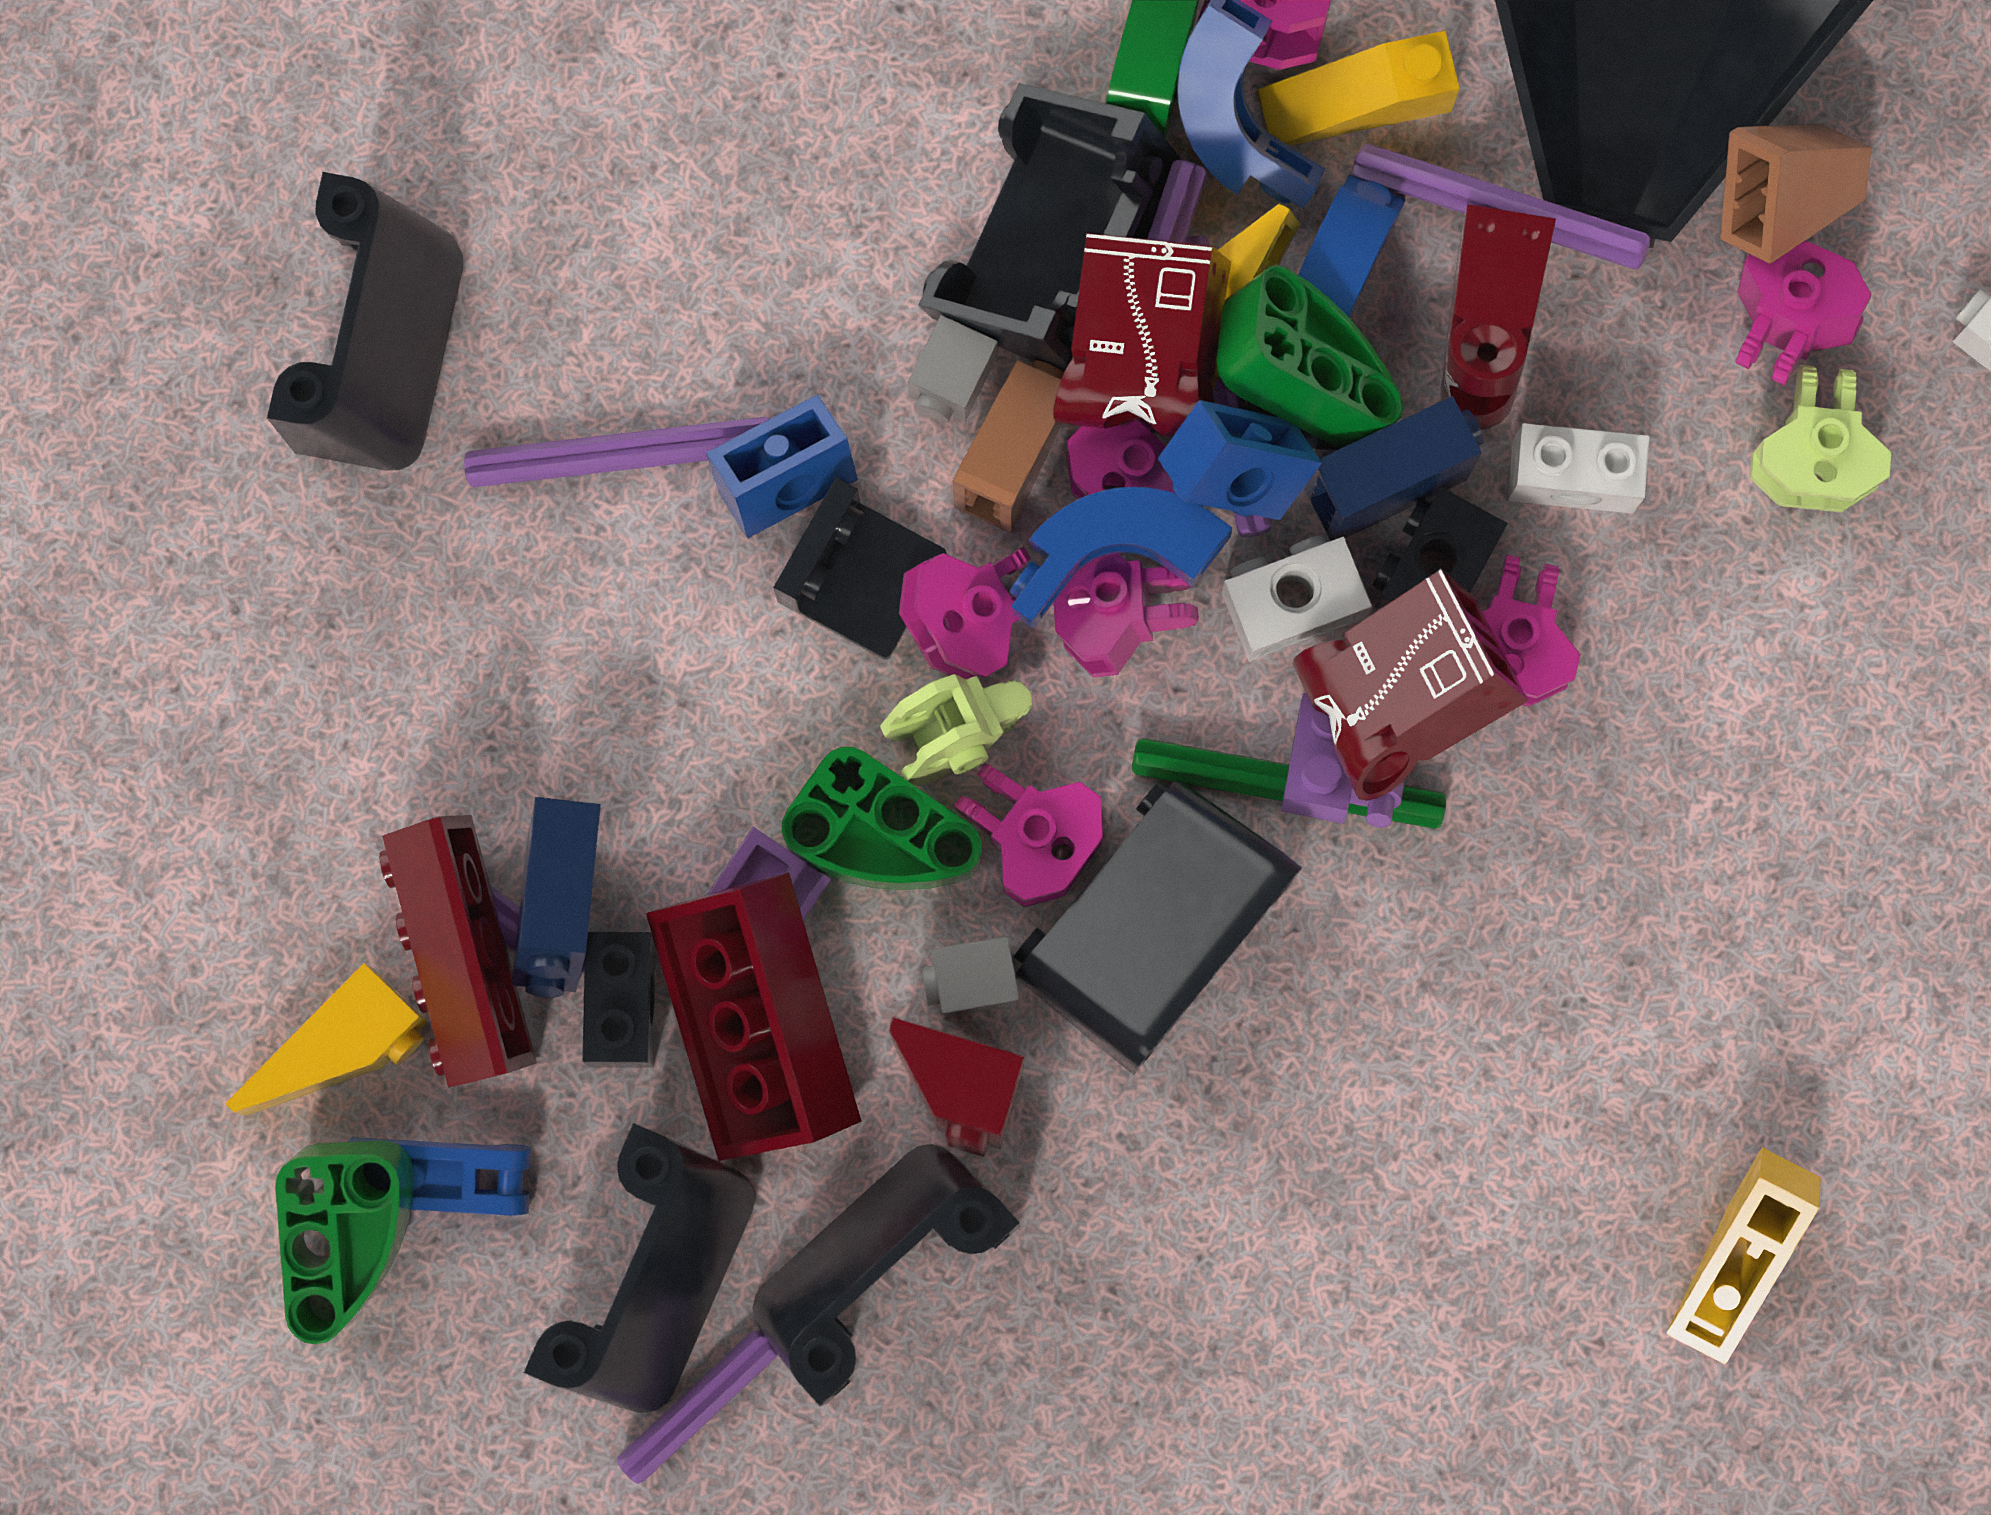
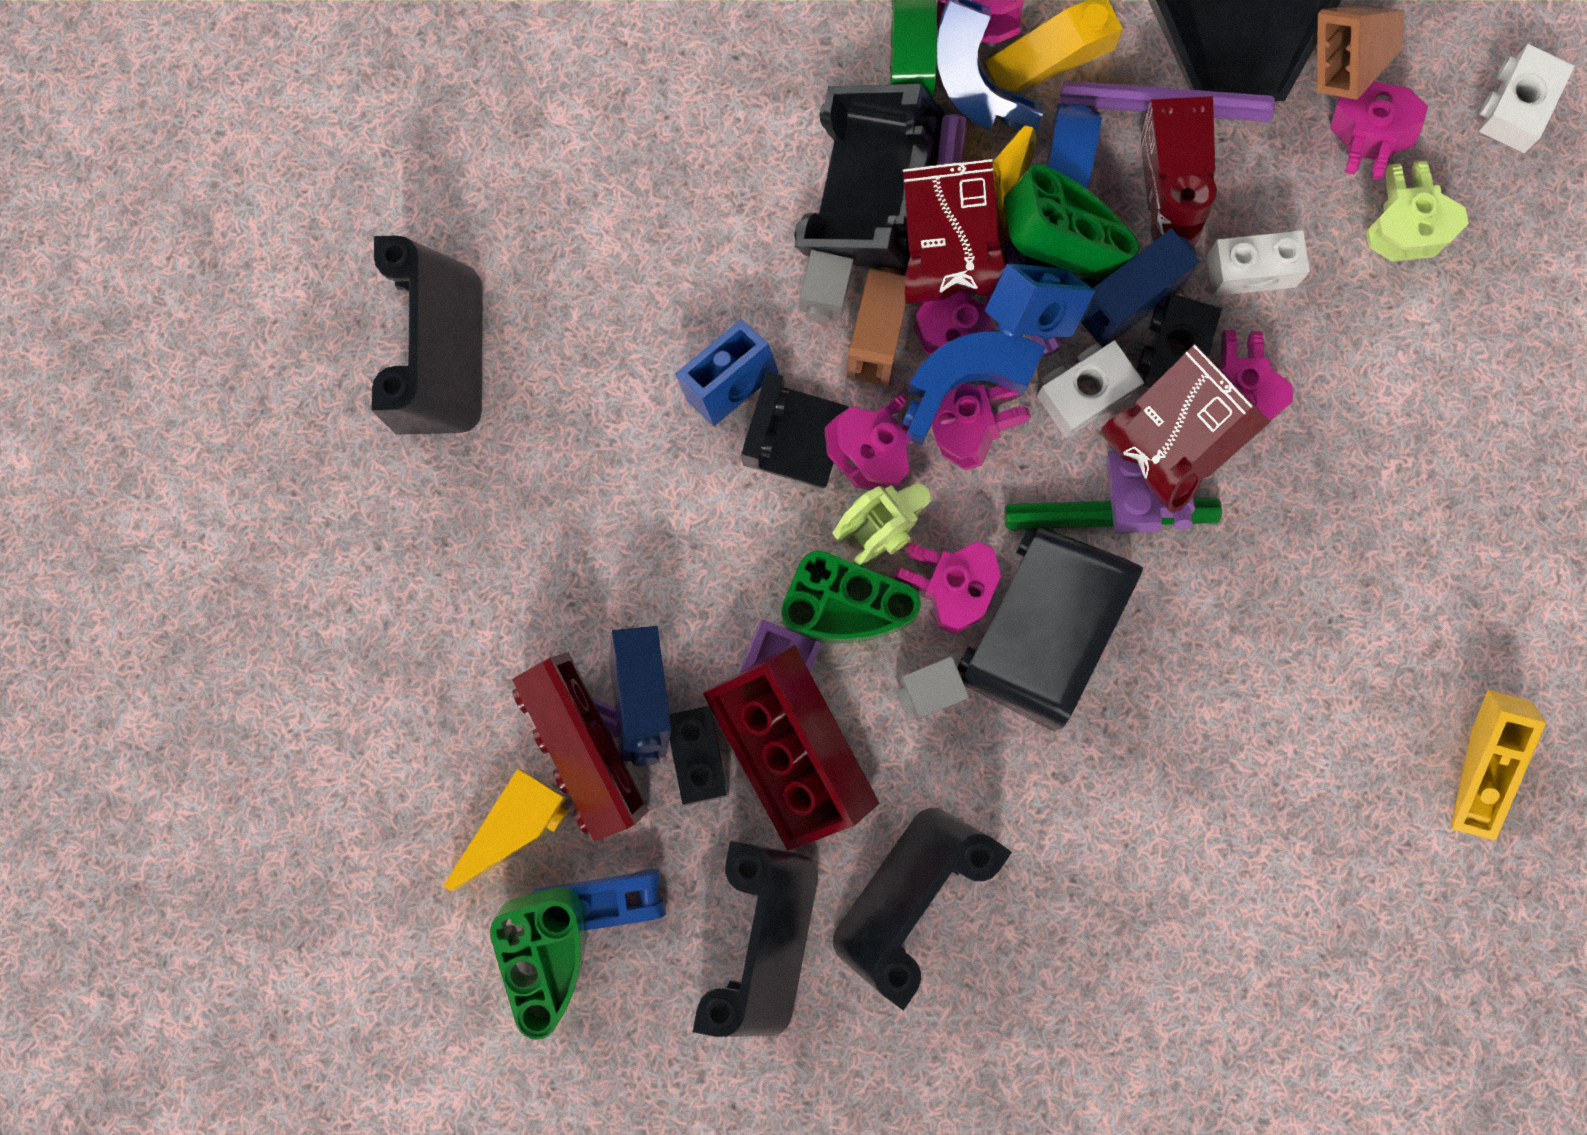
camera: 10 degrees left, 0 degrees up
medium lavender axle [464,417,771,487] -> none
medium lavender axle [617,1330,777,1484] -> none
dark red slope [889,1017,1024,1157] -> none

